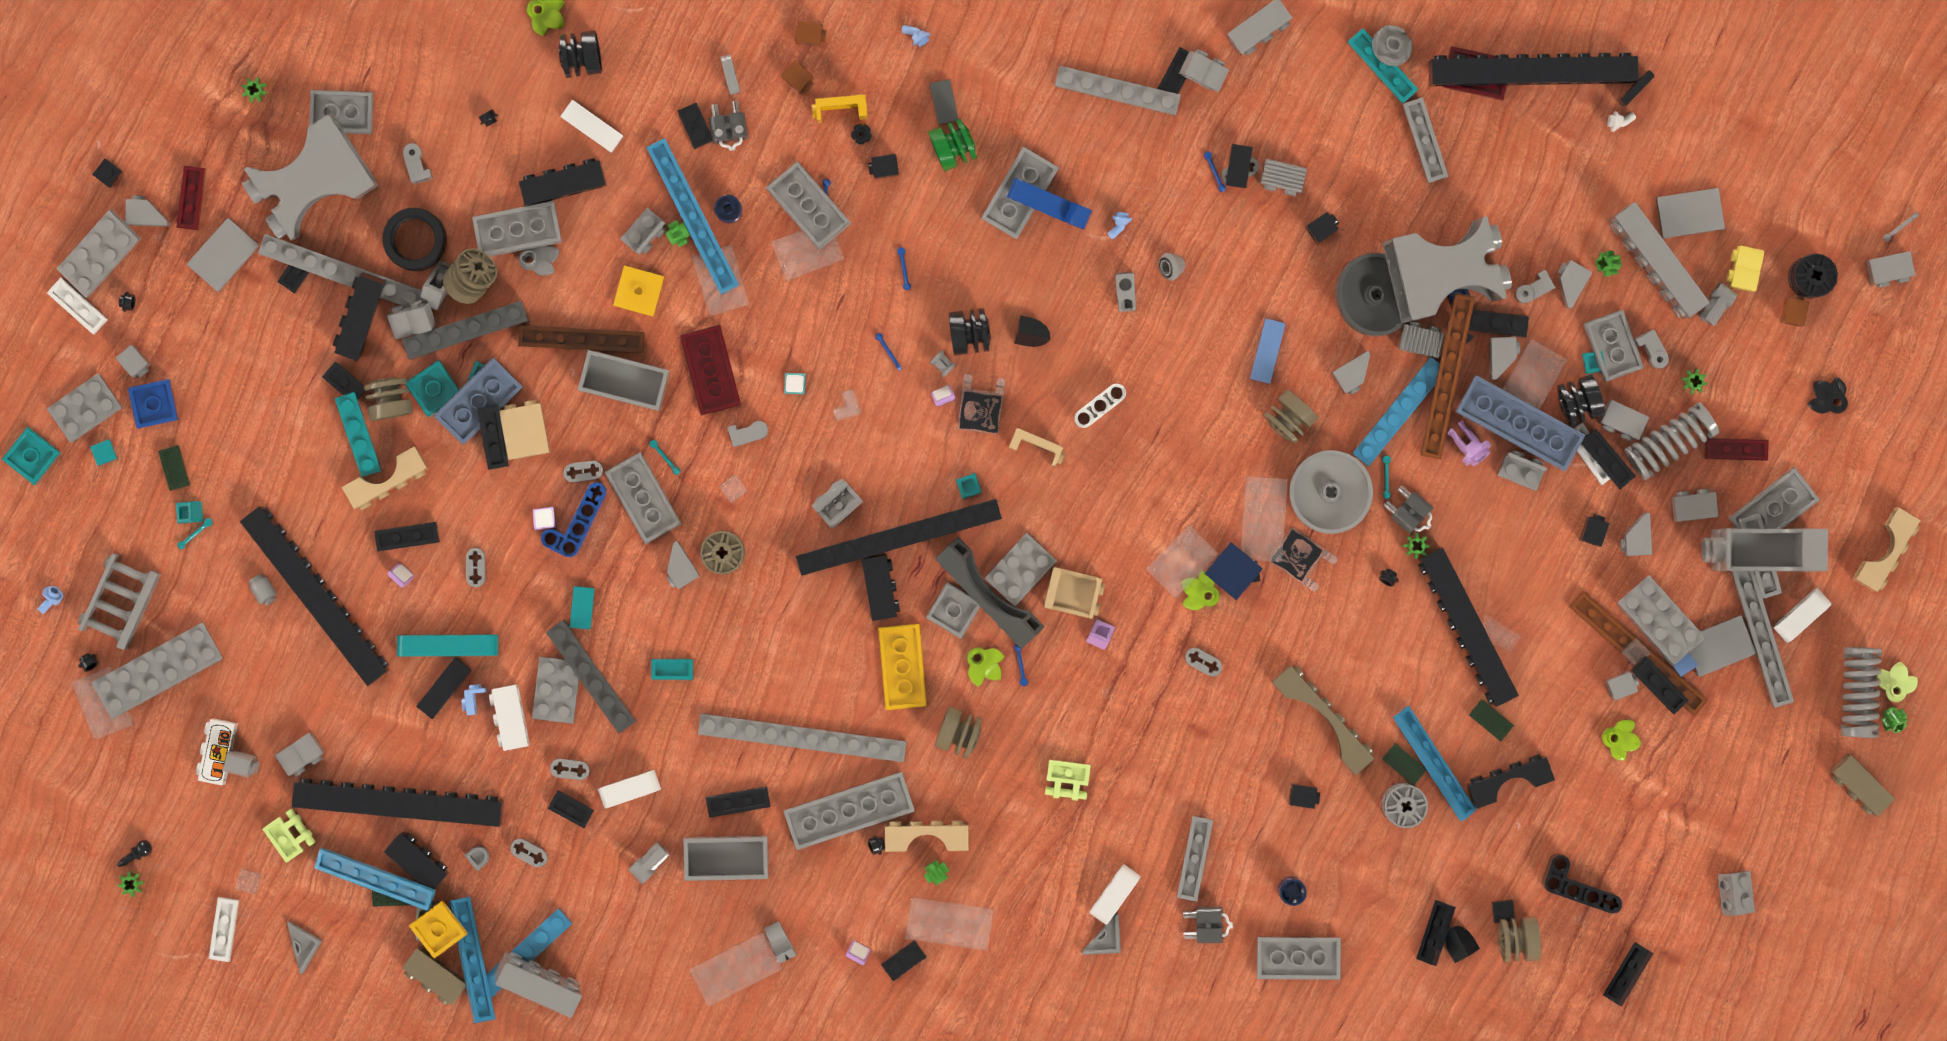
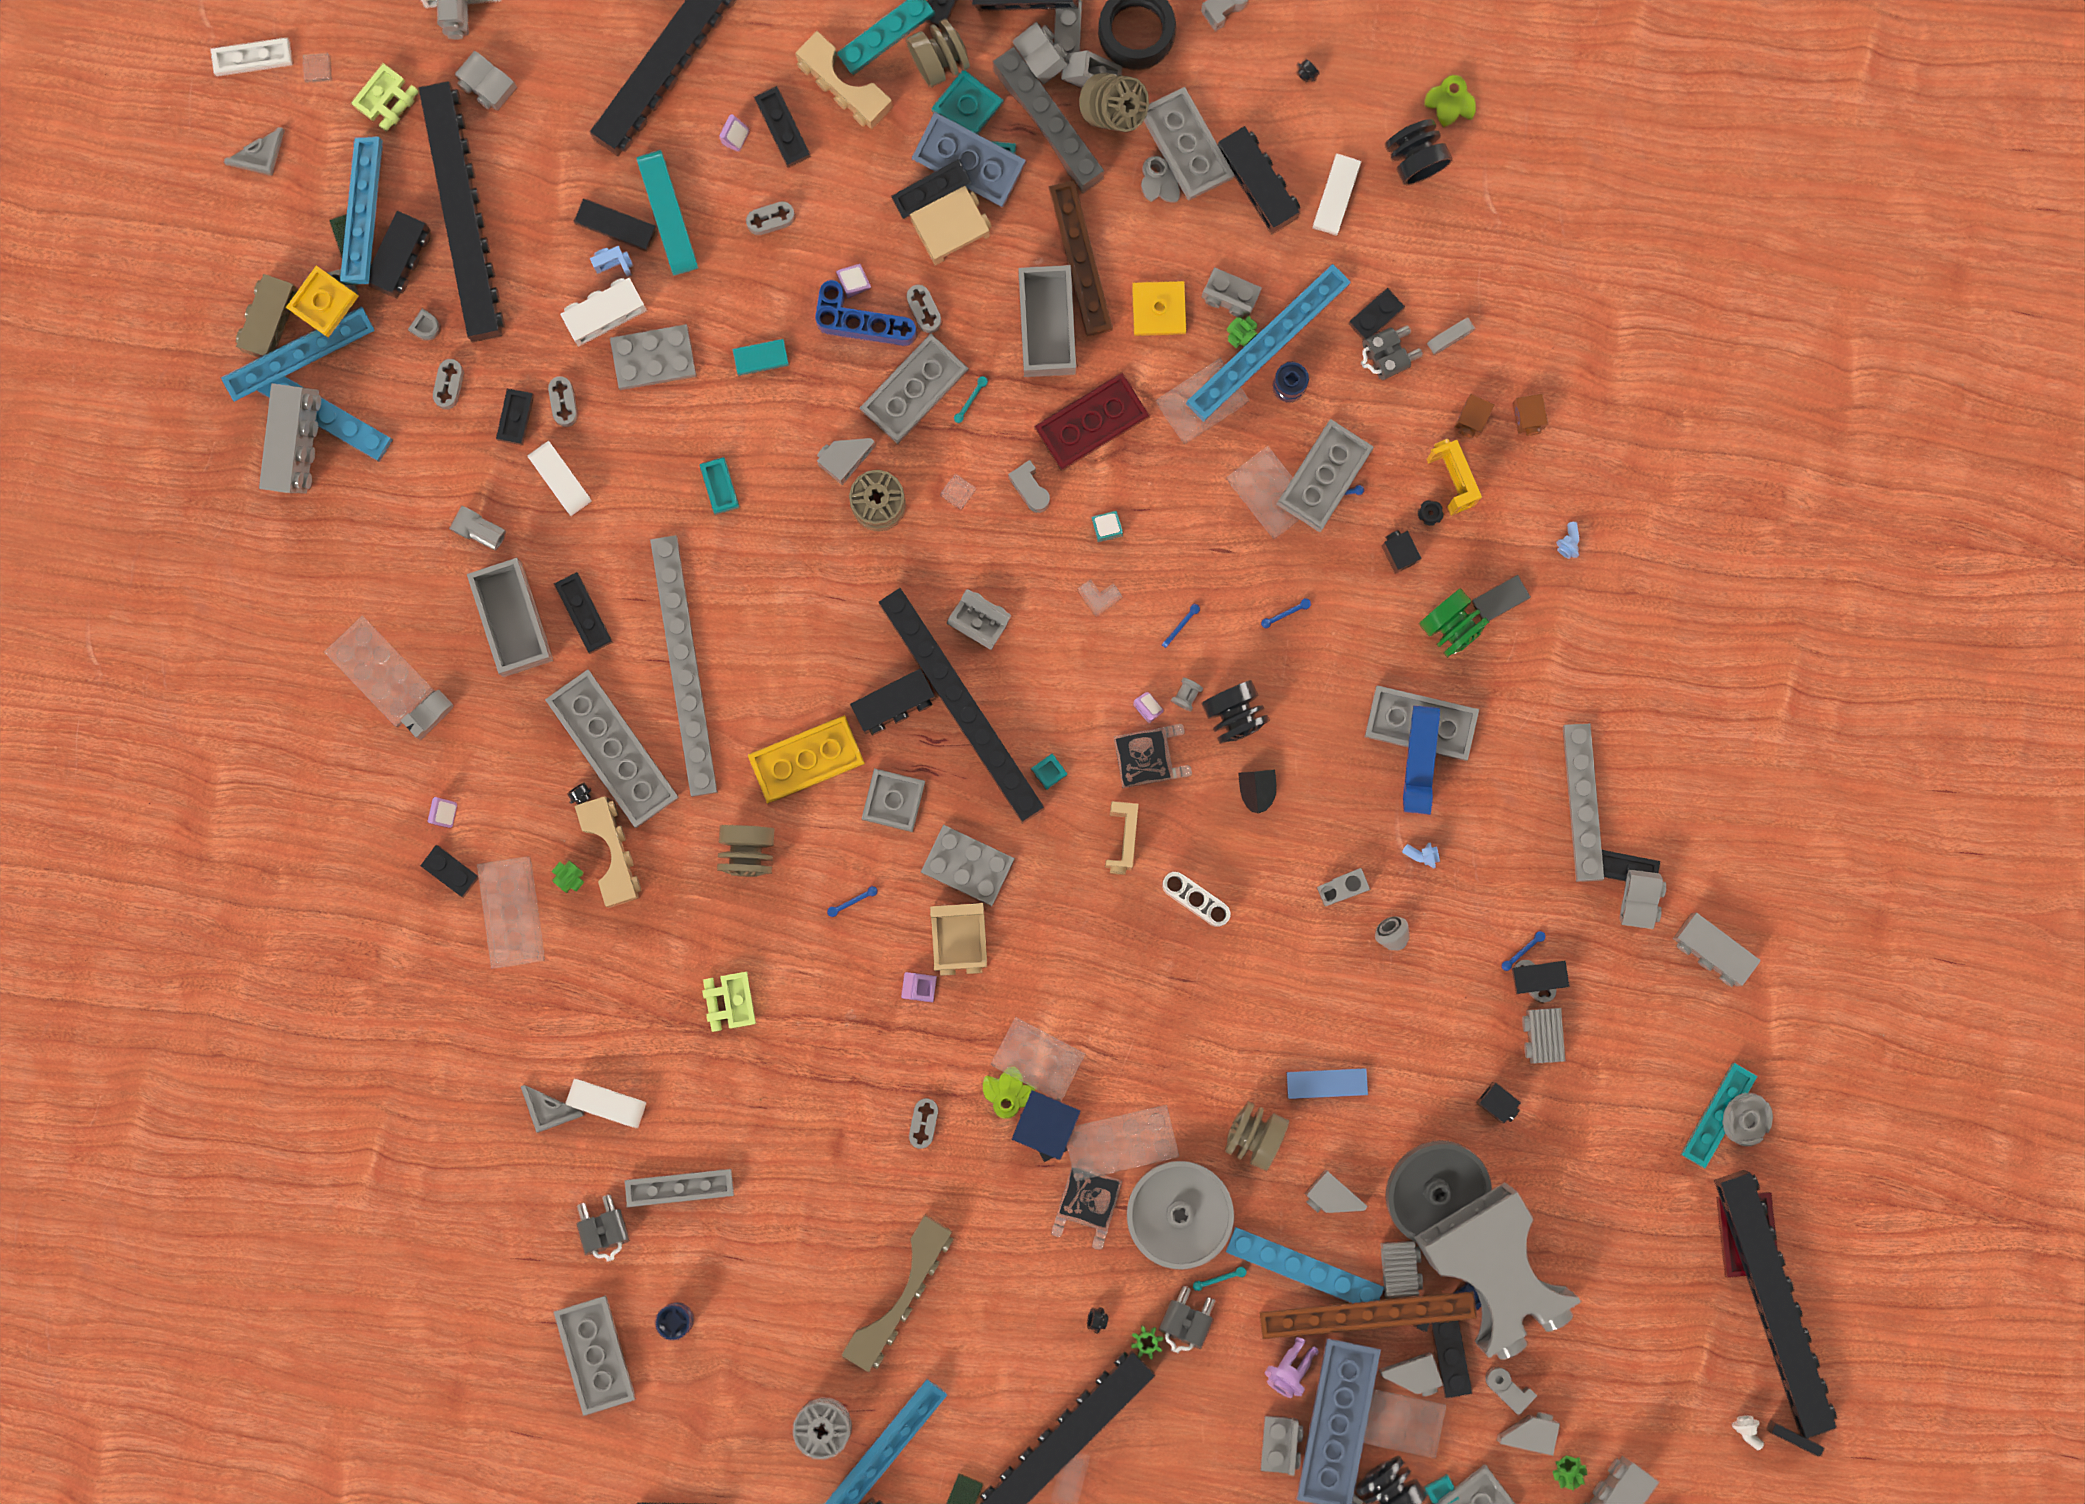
camera: 75 degrees right, 5 degrees down
dark grey arch [546,619,637,733] -> none
dark grey arch [935,537,1045,649] -> none
lime plate [967,647,1004,687] -> none
black brick [1288,783,1320,809] -> none
clear green tile [1382,743,1427,785] -> none
light grey plate [1402,97,1448,183] -> none

